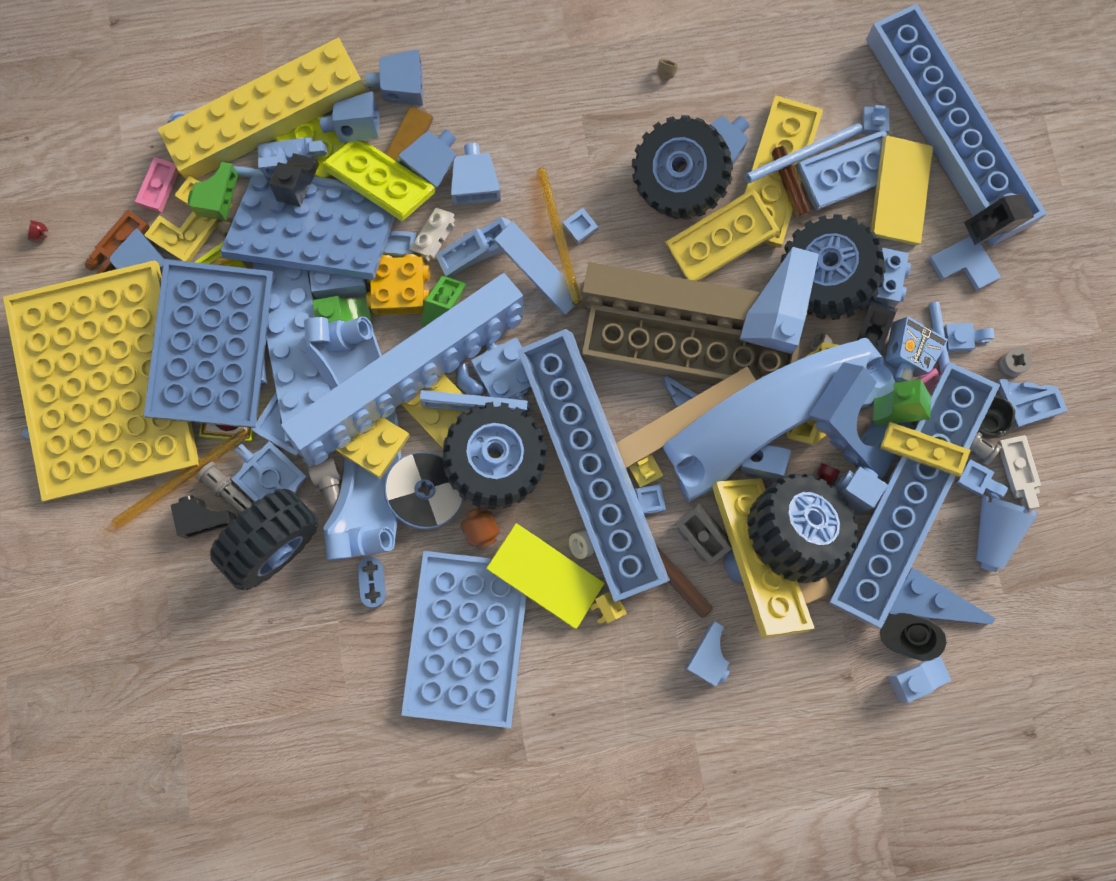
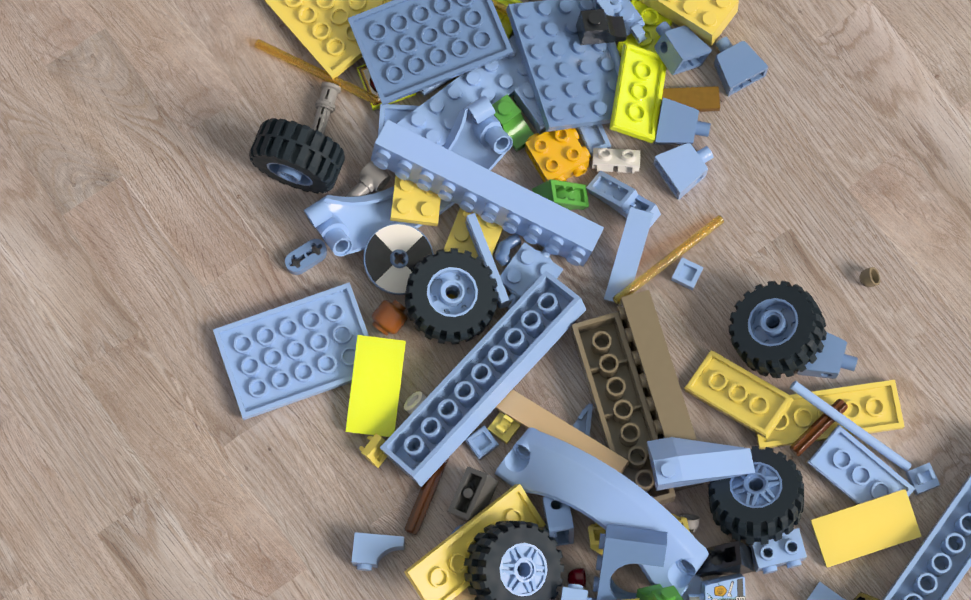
camera: 65 degrees right, 5 degrees down
black arch [170,495,236,539] -> none
light blue plate [232,441,308,505] -> none

